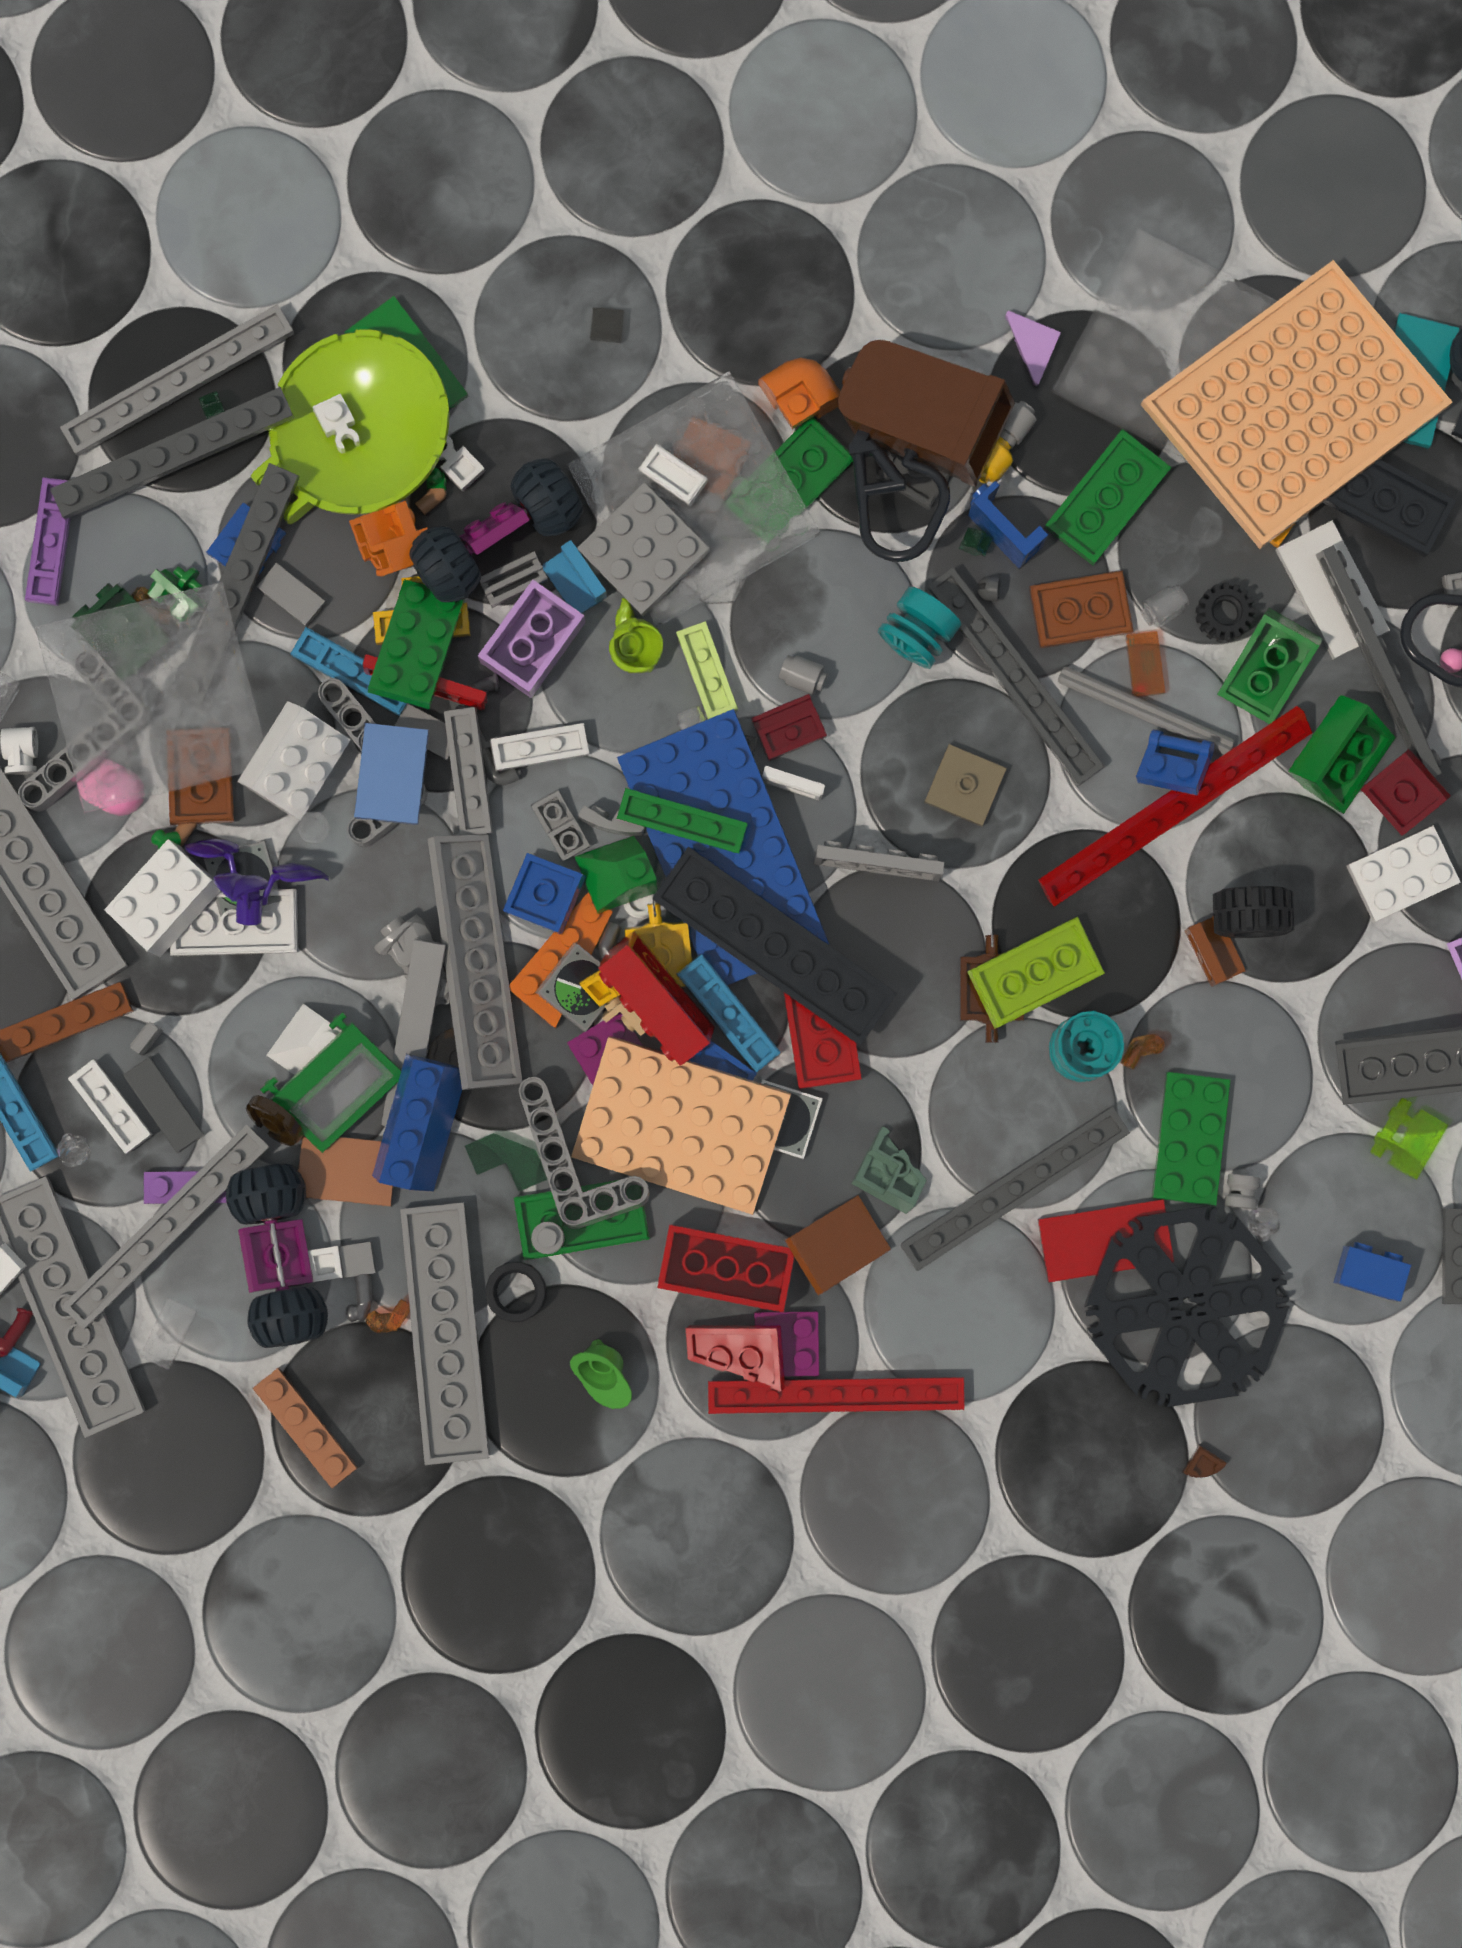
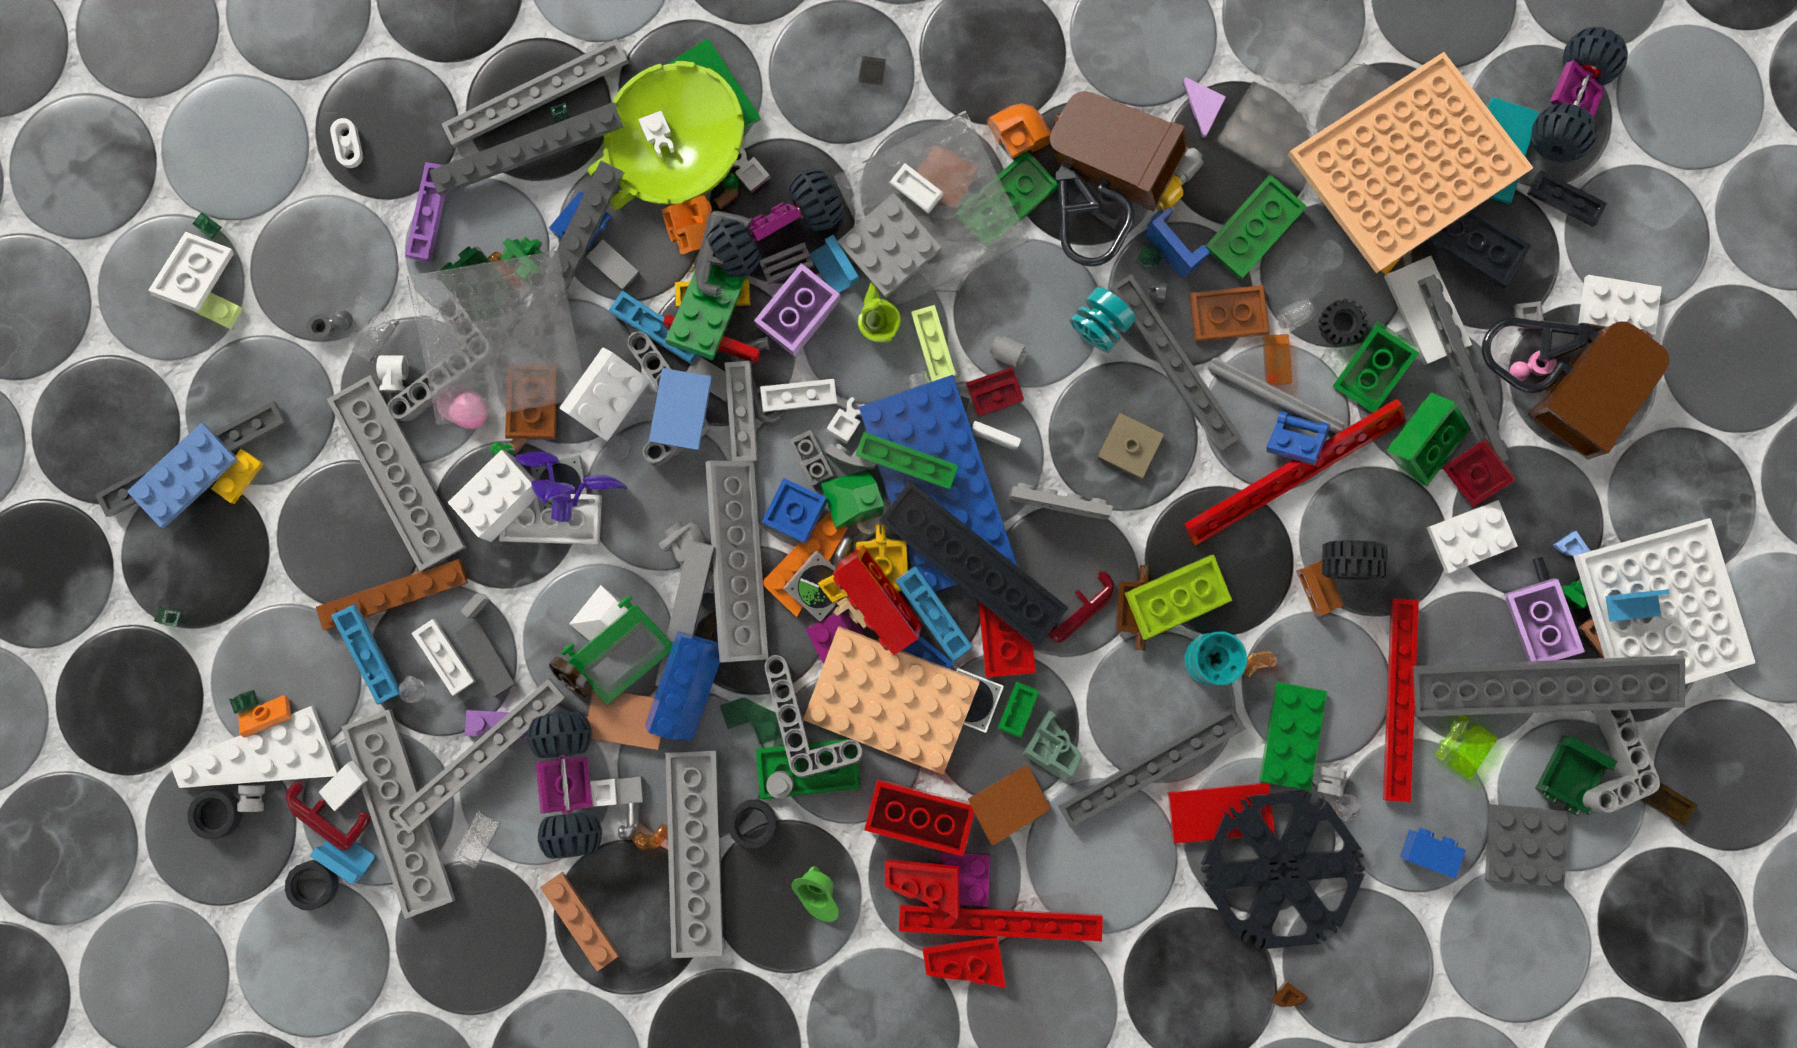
camera: 10 degrees right, 0 degrees up
none -> dark grey piece [695,211,753,297]
none -> white plate [826,397,864,444]
none -> red wing [922,936,1006,988]
none -> green plate [998,682,1040,738]
none -> dark red piece [1048,571,1114,643]
none -> red plate [1383,599,1419,802]

